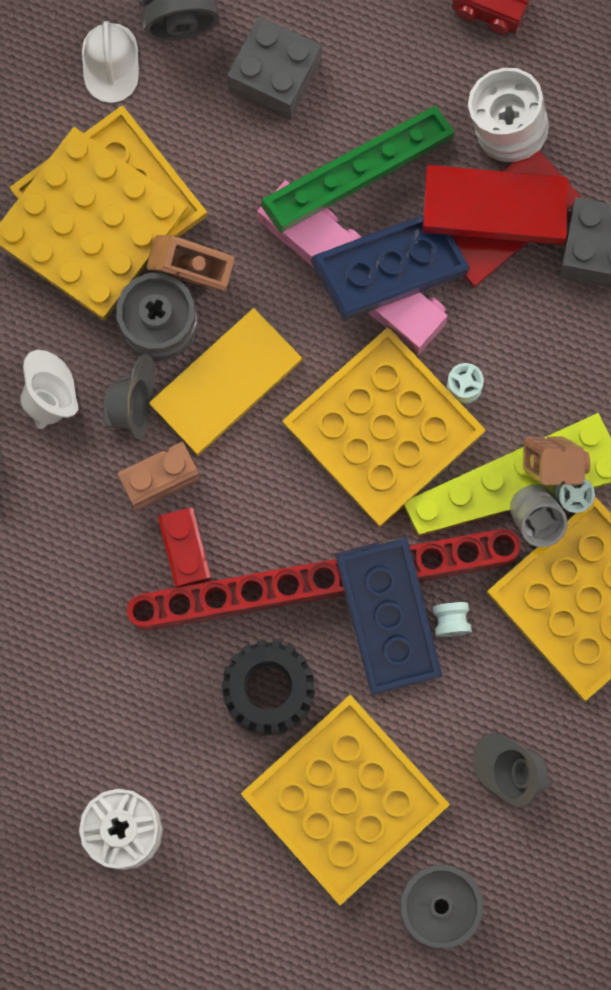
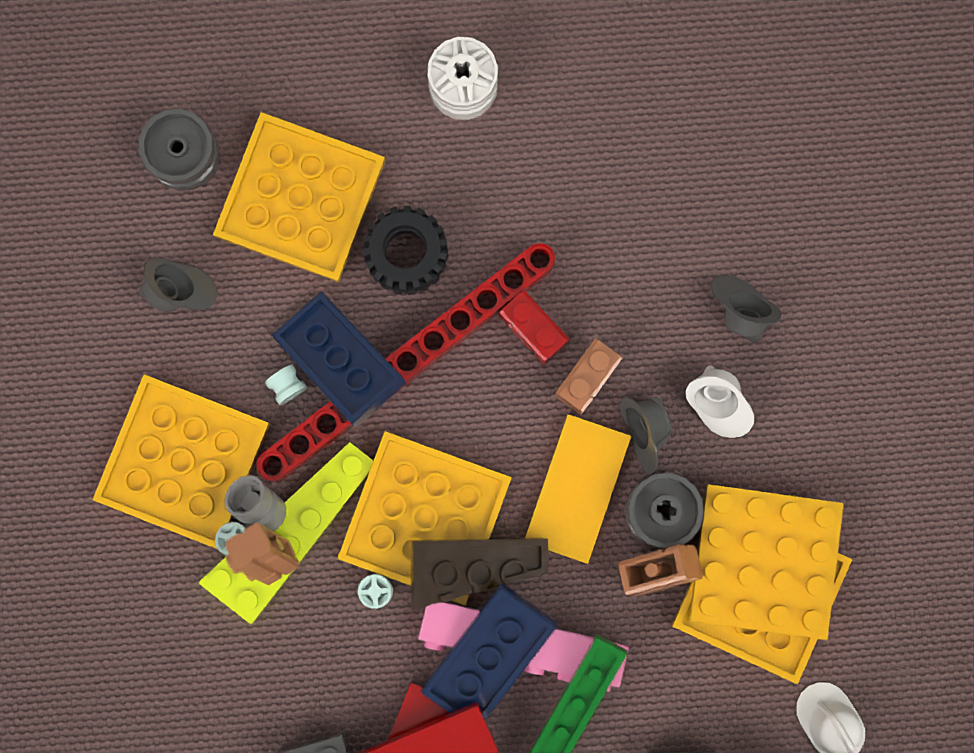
camera: 150 degrees right, 5 degrees up
none -> dark brown wing [411,538,548,611]

